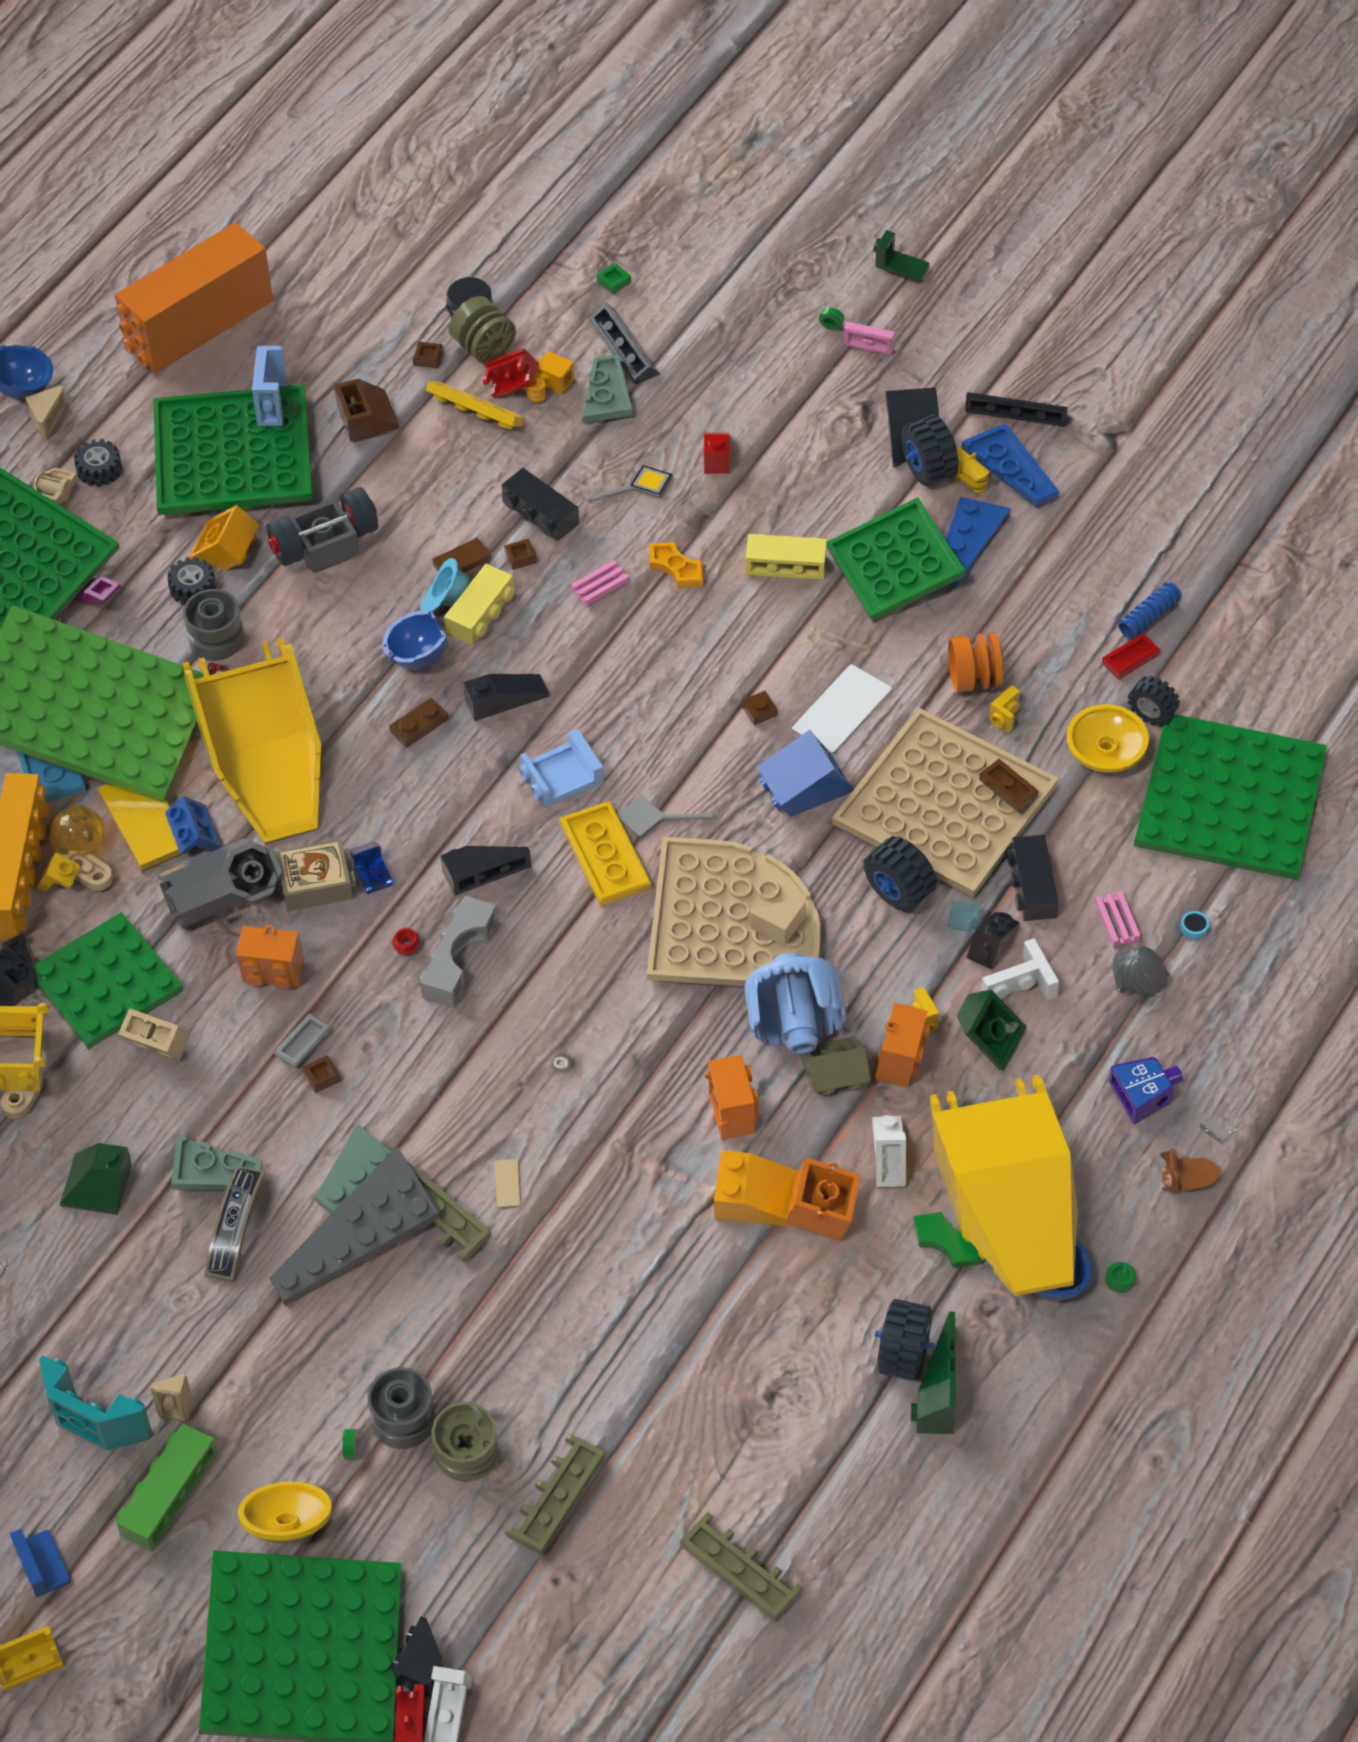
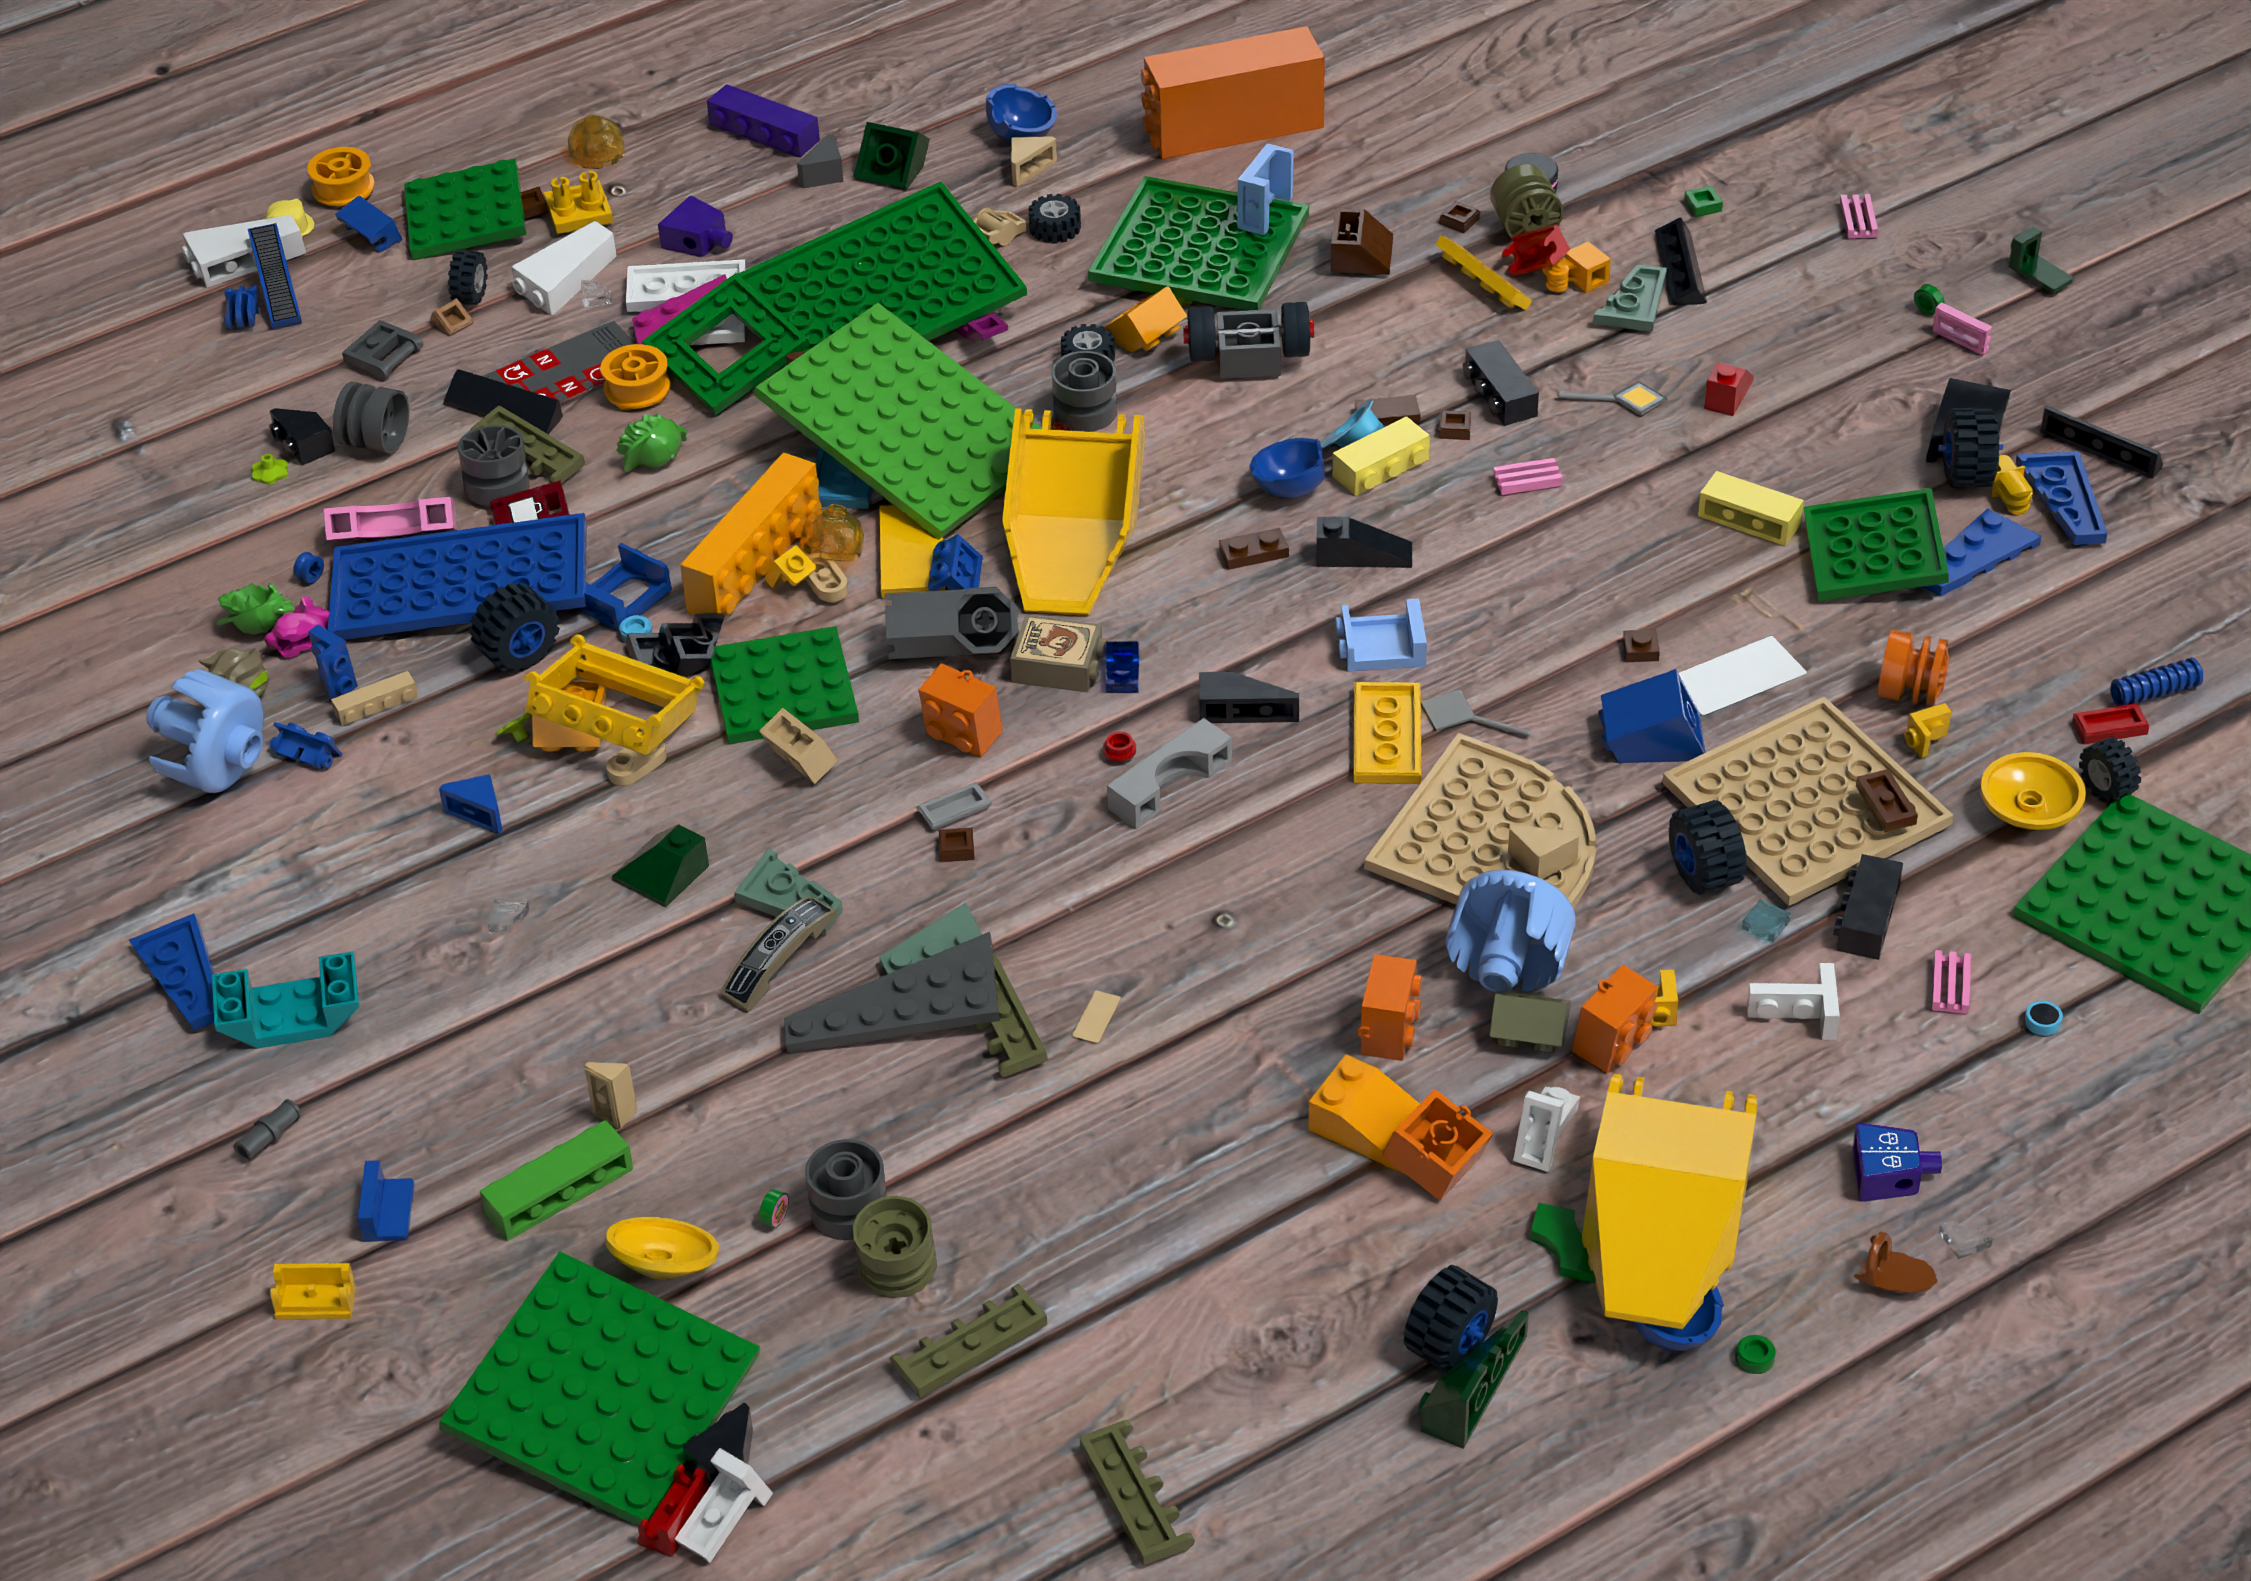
camera: 25 degrees right, 10 degrees down
teal slope [39,1355,153,1451] -> none
light orange tile [649,542,703,588] -> none
dark green slope [957,990,1027,1070] -> none
black bracket [966,912,1020,969] -> none
dark grey hair [1113,946,1170,996] -> none
none -> bright pink tile [1840,194,1878,239]

